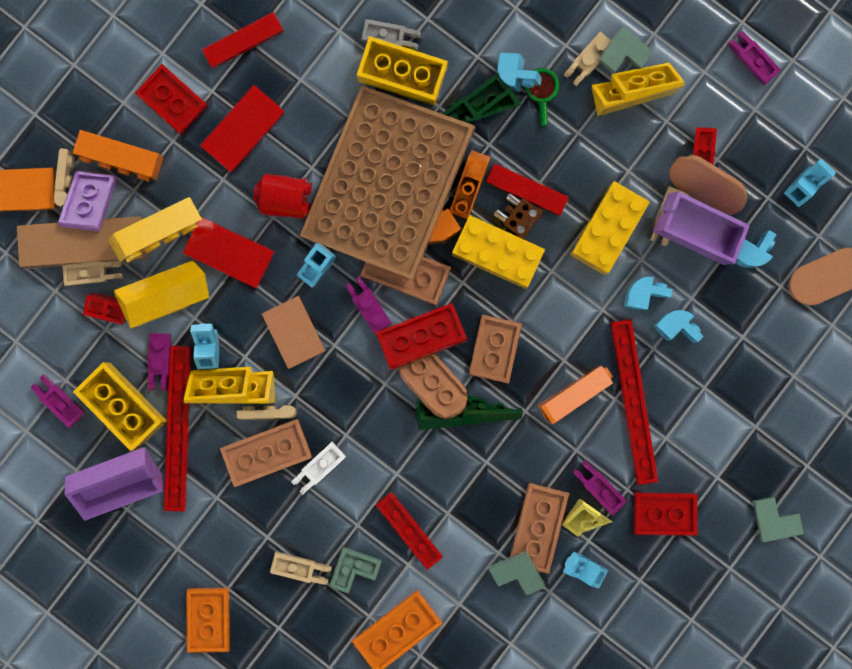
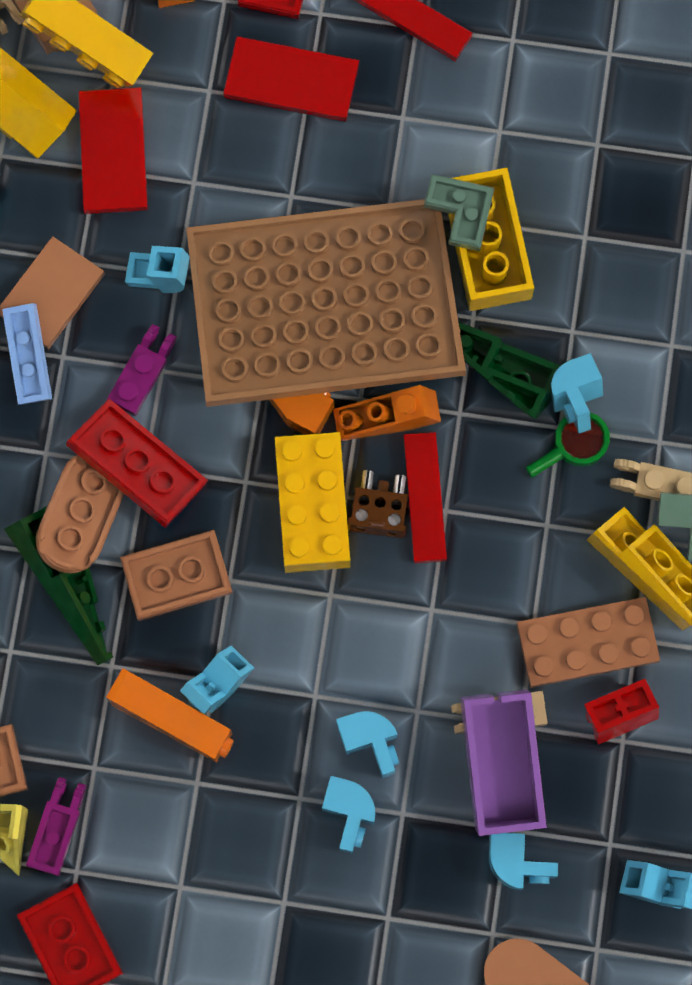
camera: 60 degrees right, 10 degrees down
red cylinder [254,173,312,220] -> none
nougat tile [360,257,451,306] -> none
light grey hinge [362,19,421,50] -> none
yellow brick [570,181,650,276] -> none
red tile [610,319,658,485] -> none
nougat tile [669,155,748,215] -> none
none -> light blue plate [2,303,52,405]
none -> medium azure brick [180,646,254,714]
none -> sand green tile [424,174,494,251]
none -> nougat plate [516,597,660,688]

